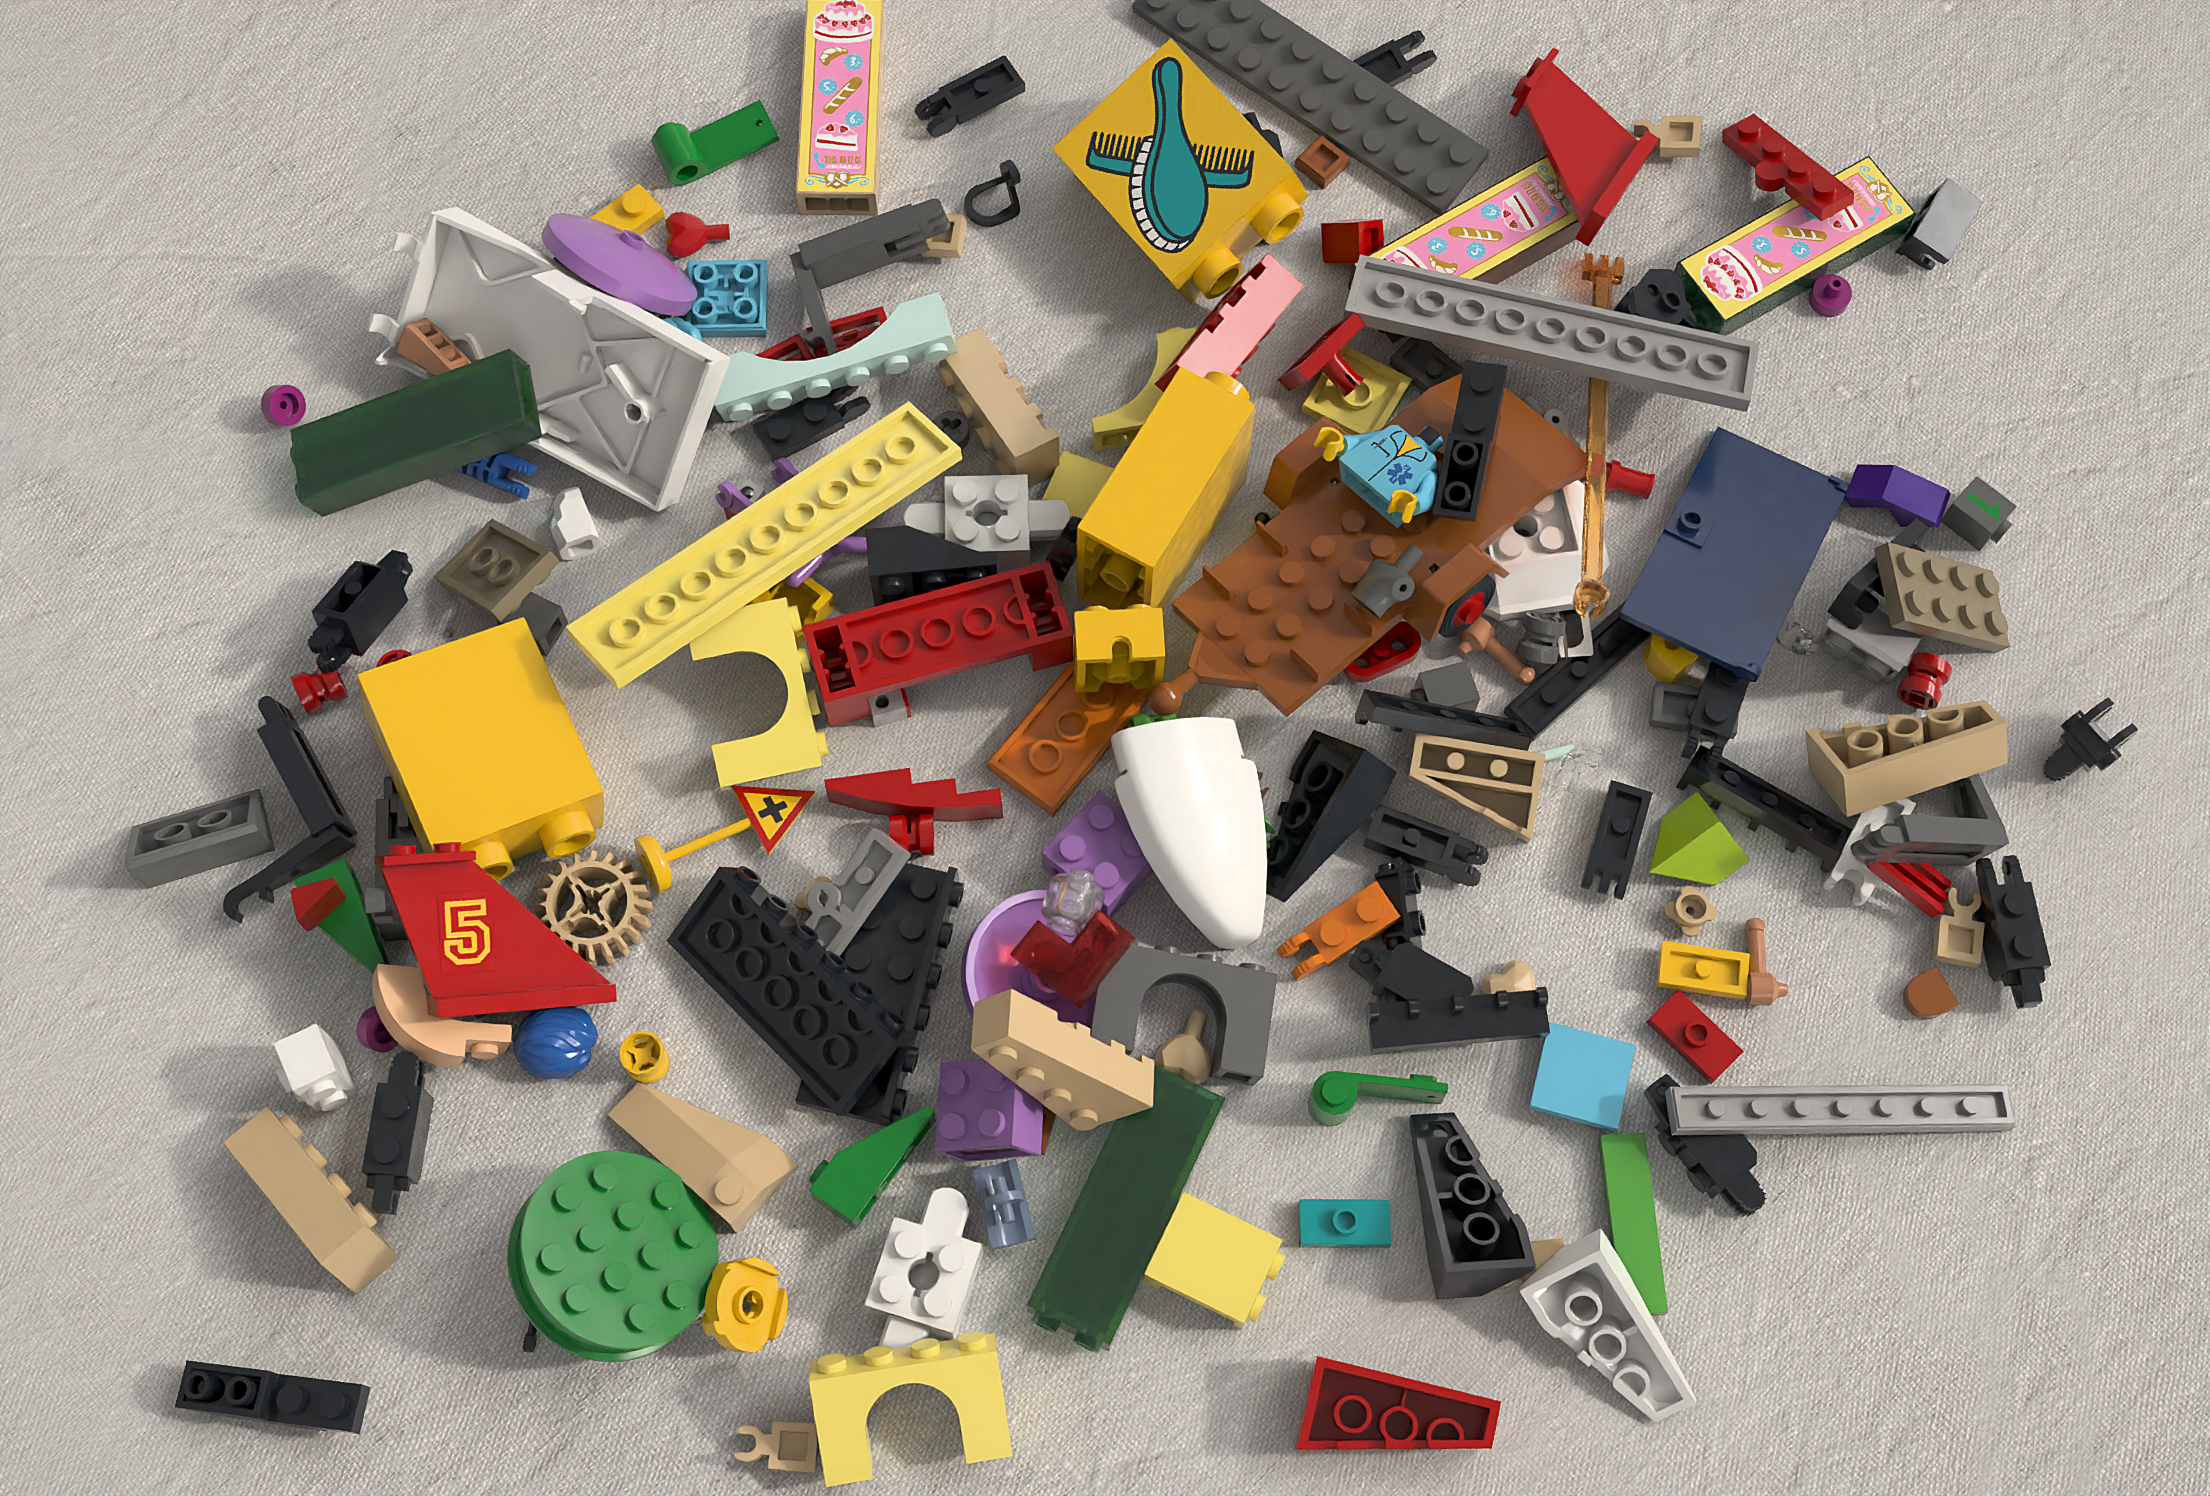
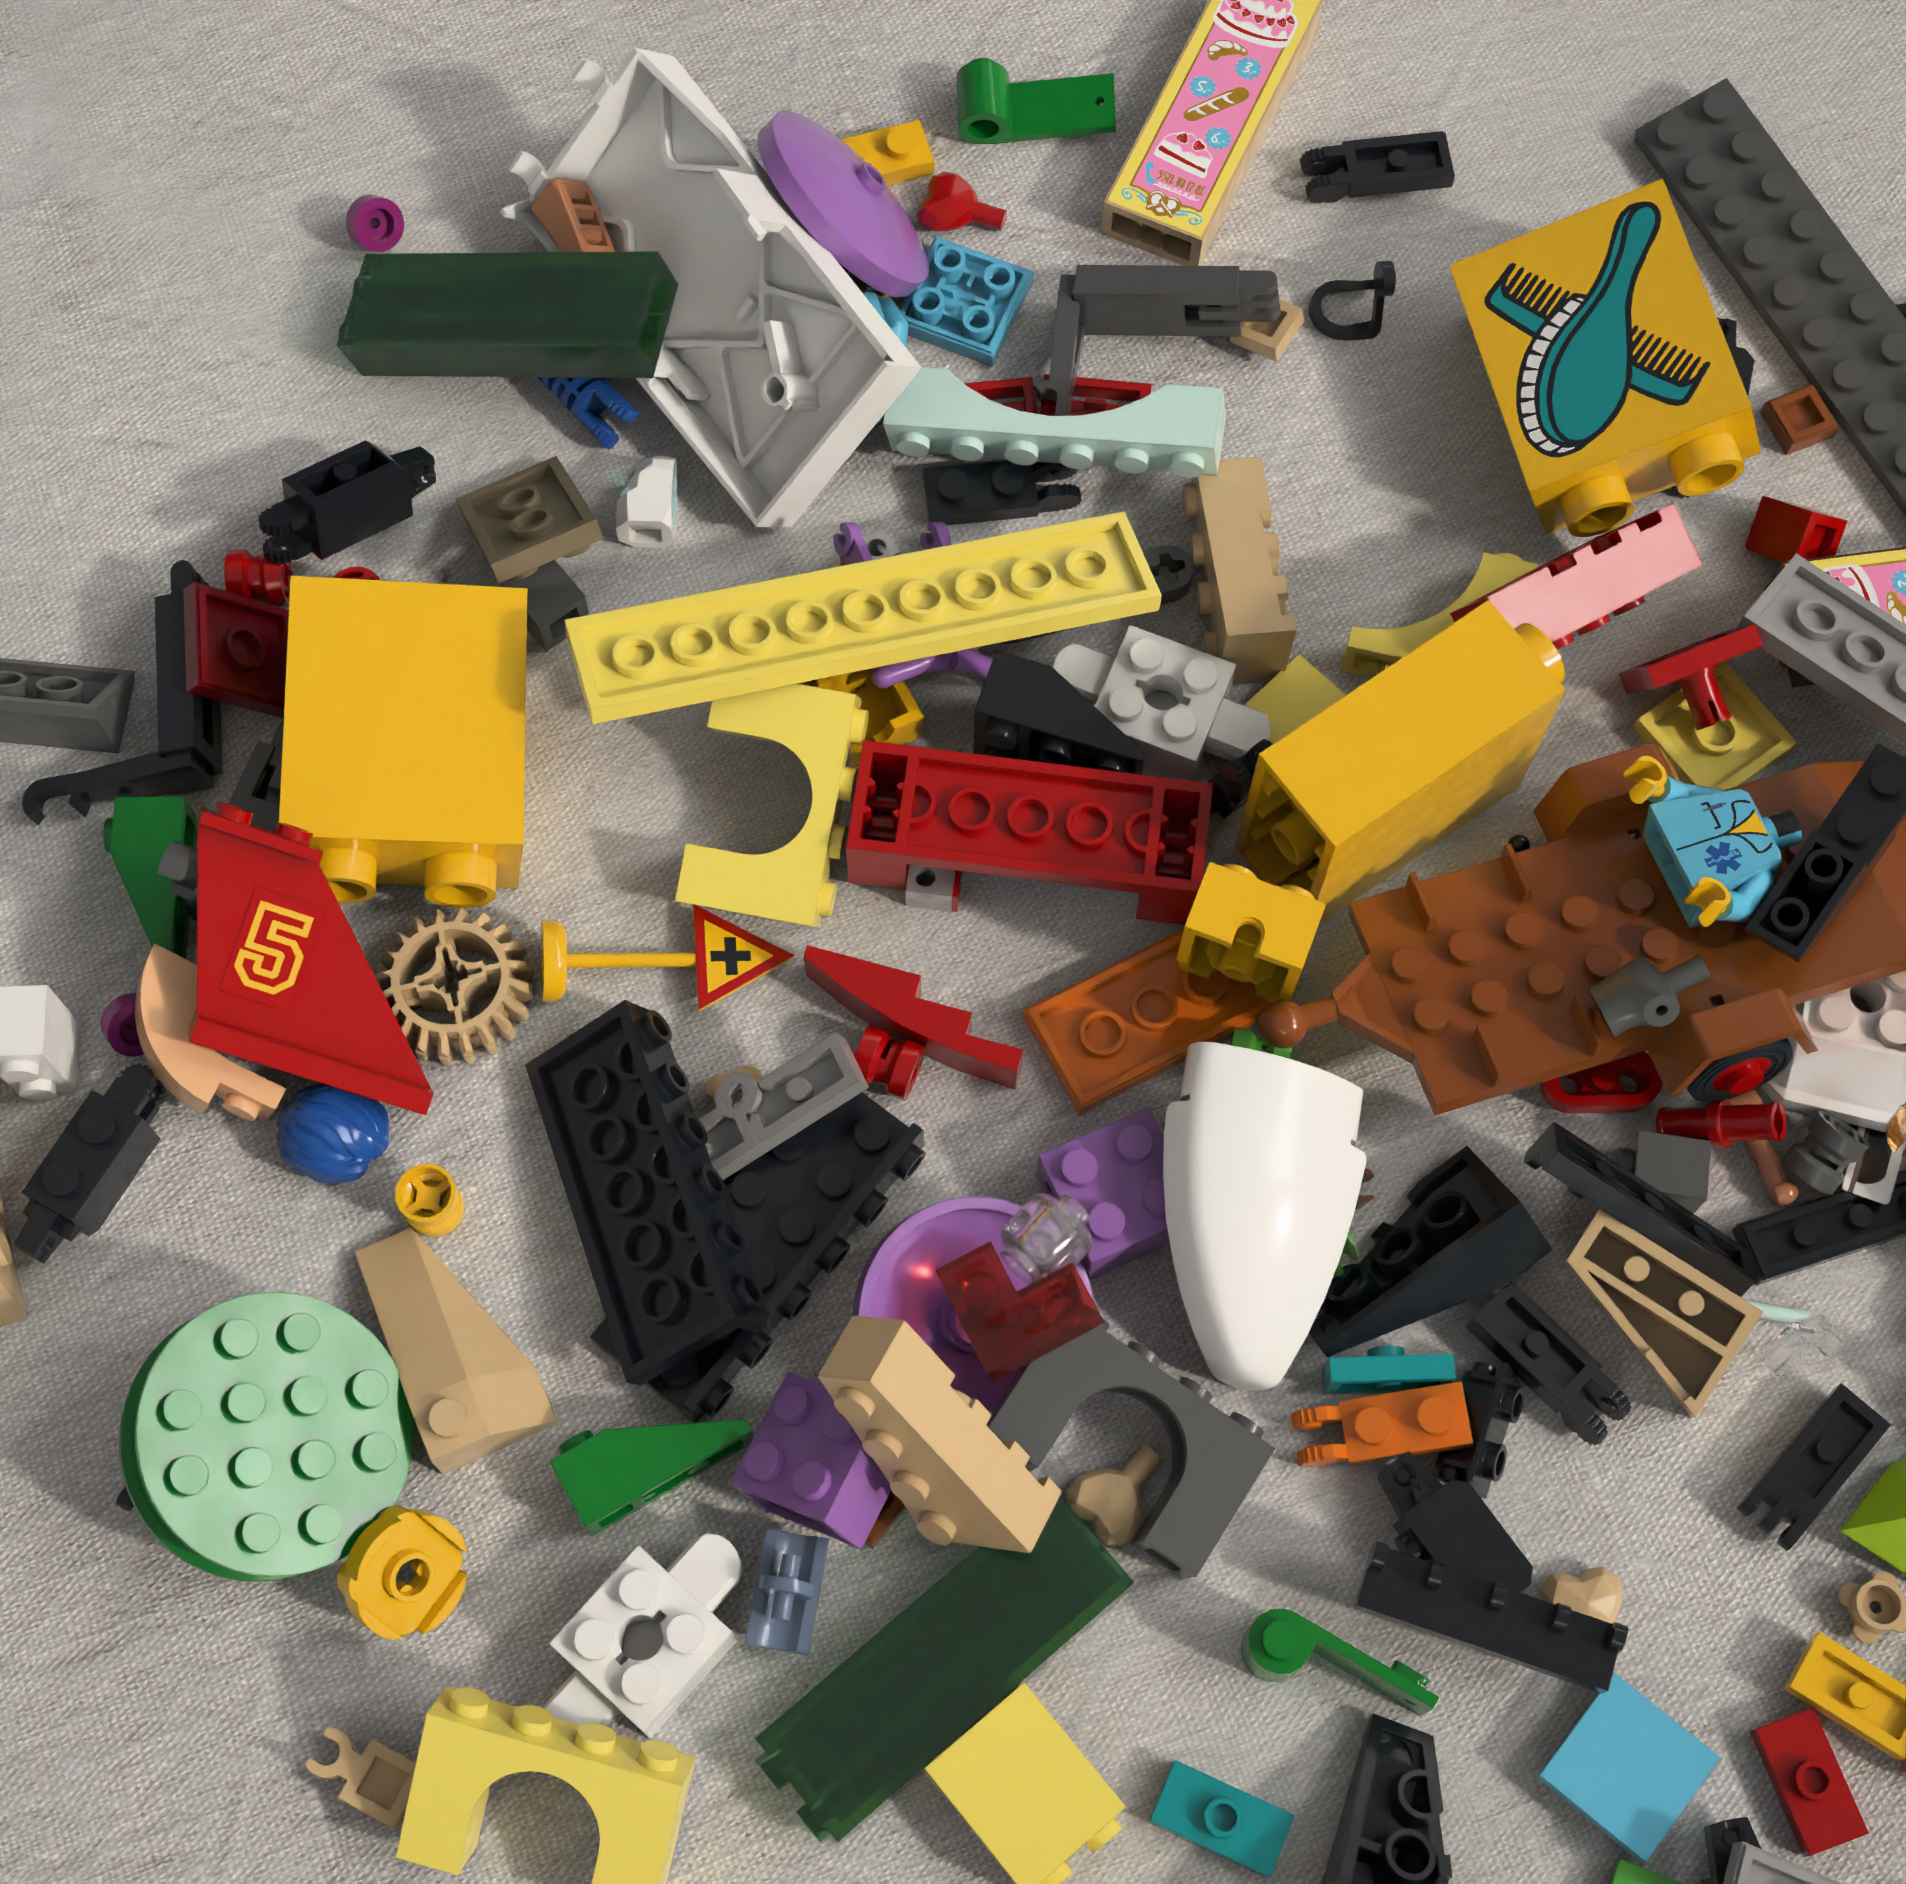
camera: 25 degrees right, 0 degrees up
red slope [290,877,347,932] -> none
dark grey plate [1389,337,1464,392] -> none
none -> dark red tile [183,581,289,719]
none -> teal plate [1321,1346,1456,1395]
none -> red pin [1656,1099,1787,1148]

